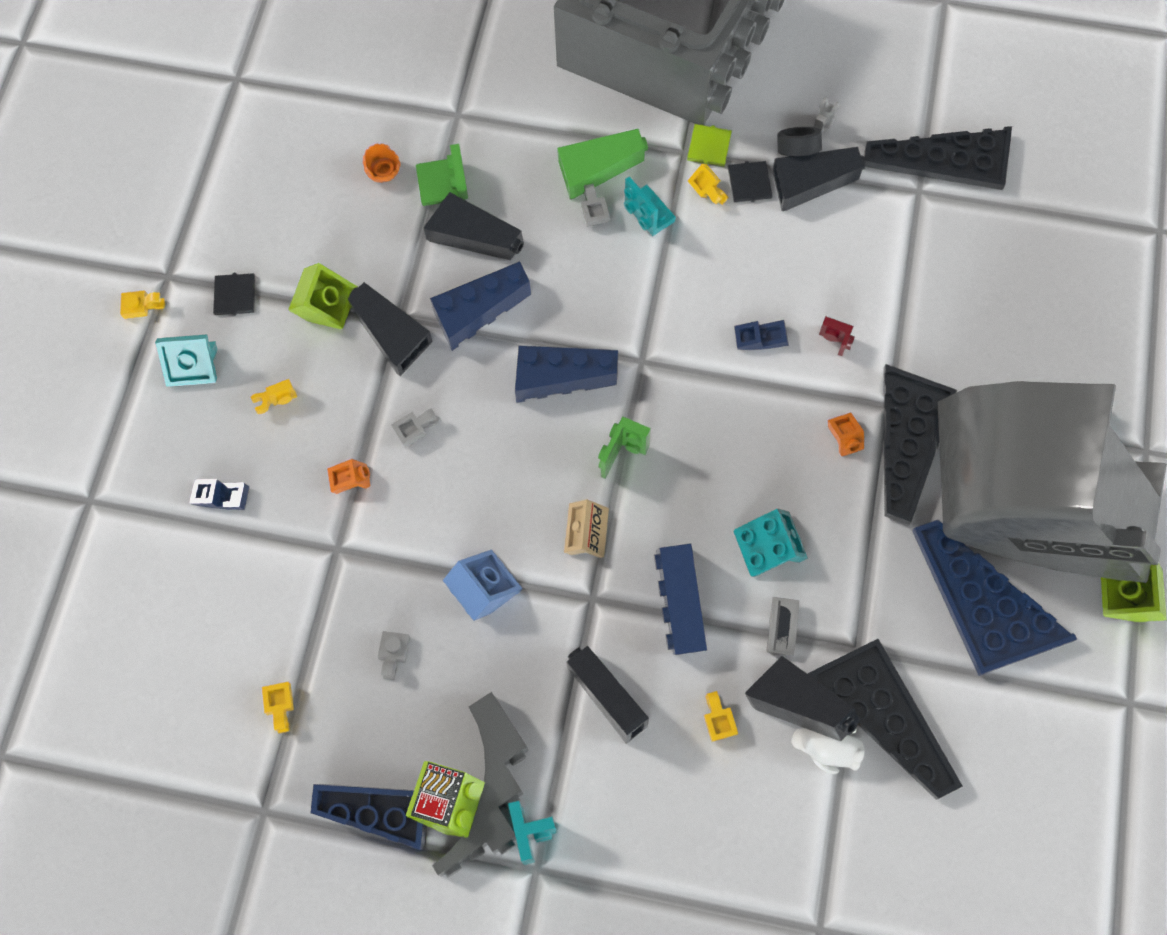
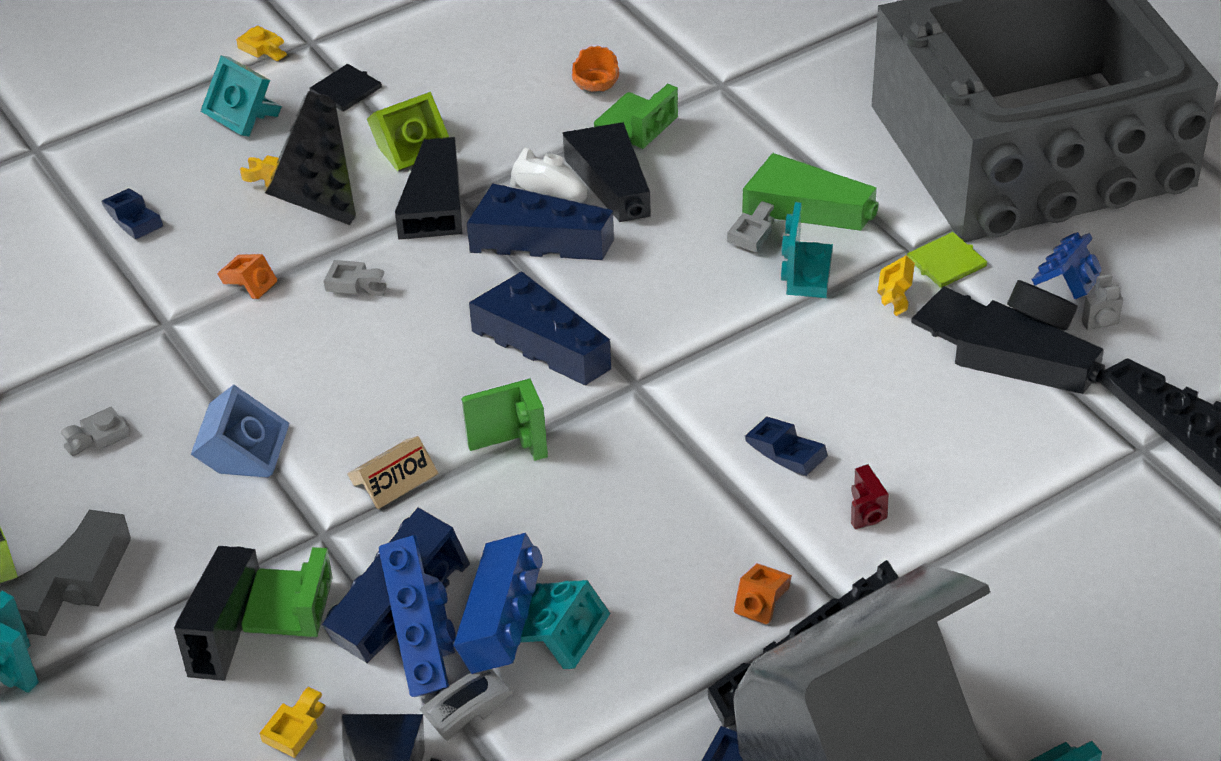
camera: 45 degrees right, 25 degrees down
none -> bright green bracket [241,547,333,637]
none -> black wing [265,91,356,225]
none -> blue bracket [379,535,456,697]
none -> blue brick [453,532,543,674]
none -> white animal [510,147,588,203]
none -> blue bracket [1031,232,1101,299]

